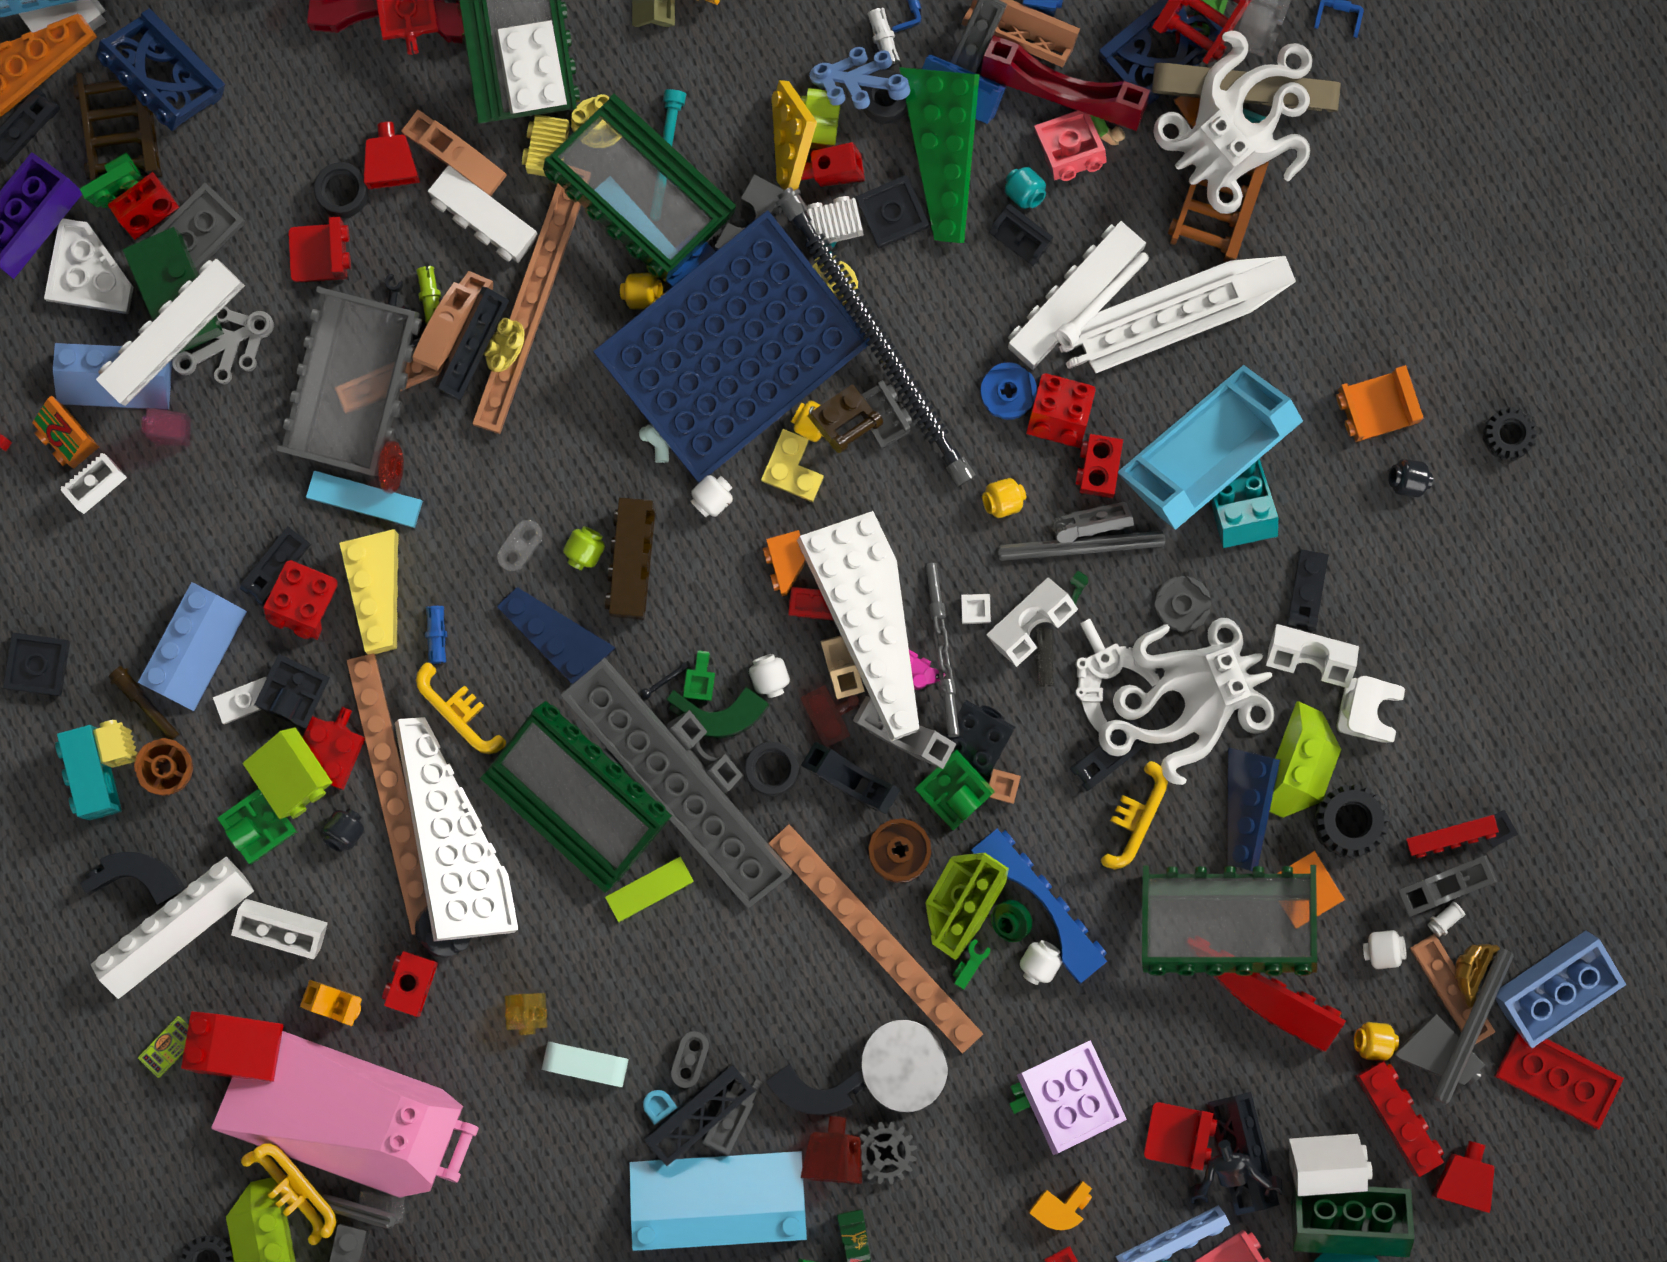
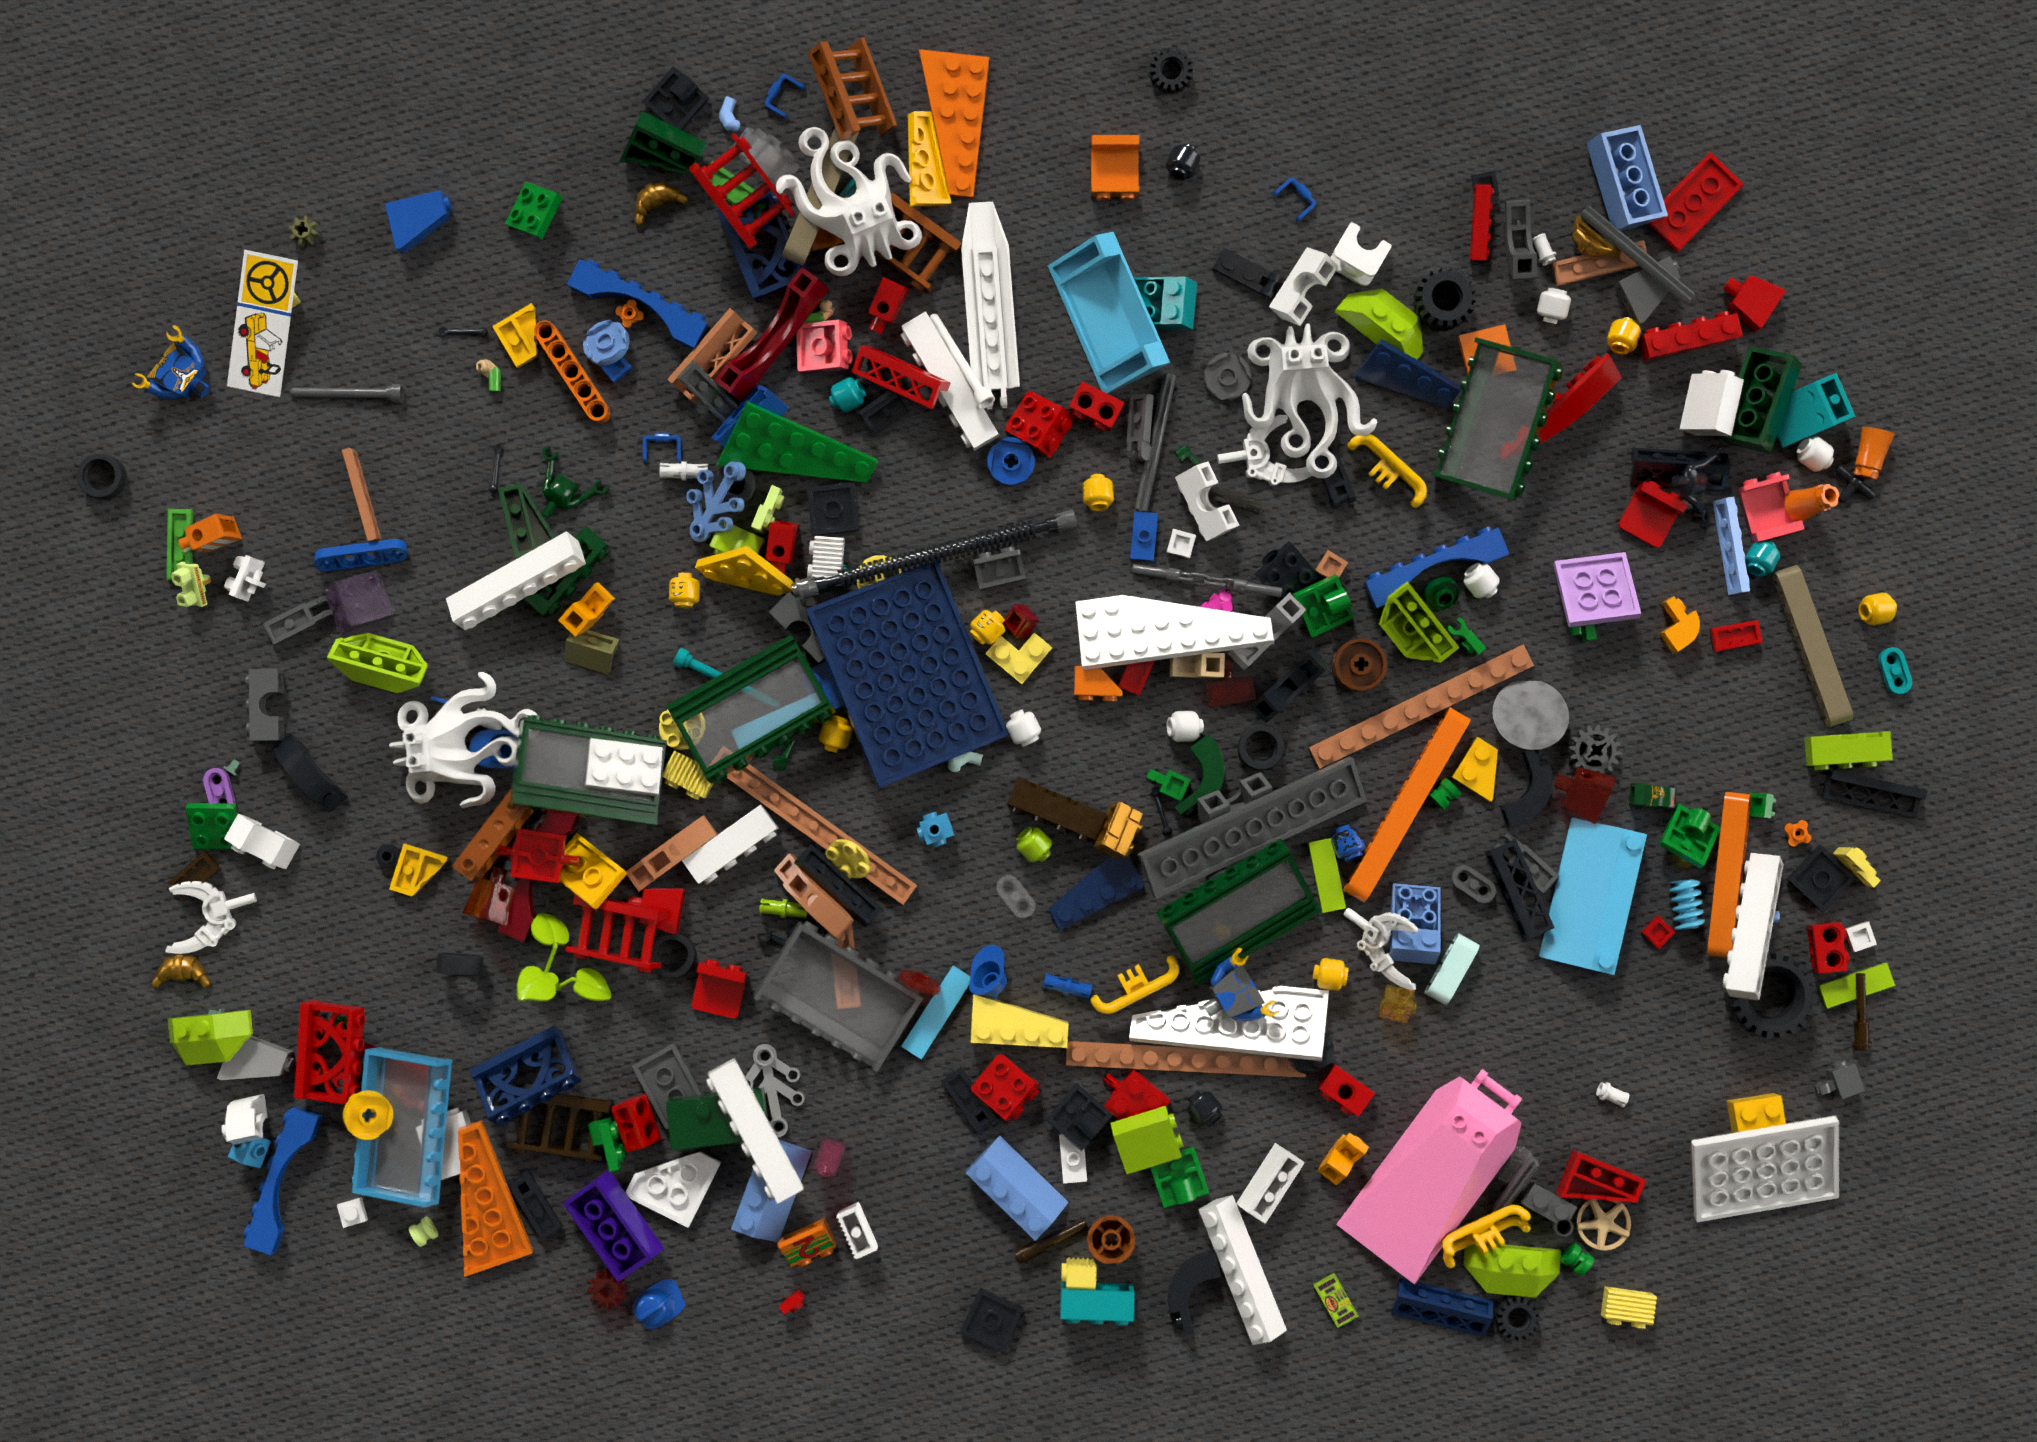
camera: 70 degrees left, 5 degrees up
red slope [181,1011,283,1082] -> none
medium azure tile [643,1090,678,1125] -> none
dark brown plate [808,384,883,453] -> none
none -> lime plant [517,913,611,1001]
none -> yellow tile [560,833,627,910]
none -> red fence [566,894,670,972]
none -> yellow head [669,573,700,609]
none -> yellowish green plate [751,485,784,535]
none -> dark green hand [773,739,796,771]
none -> dark orange fence [808,37,897,141]
none -> red fence [852,345,951,409]
none -> red torso [868,277,910,334]
none -> yellow wing [908,111,951,206]
none -> dark azure brick [917,812,955,848]
none -> orange wing [919,49,989,199]
none -> blue piece [969,945,1007,1000]
none -> dark red slope [1003,604,1039,638]
none -> pearl gold brick [1094,802,1143,860]
none -> blue plate [1130,511,1158,561]
none -> torso [1203,948,1279,1021]
none -> blue piece [1272,178,1316,222]
none -> yellow head [1313,958,1349,991]
none -> blue head [1331,825,1366,862]
none -> orange beam [1343,707,1471,902]
none -> white bar [1344,908,1418,990]
none -> medium blue slope [1388,883,1441,964]
none -> dark blue fence [1391,1278,1493,1337]
none -> green wheel [1428,777,1461,811]
none -> yellow wing [1451,737,1498,802]

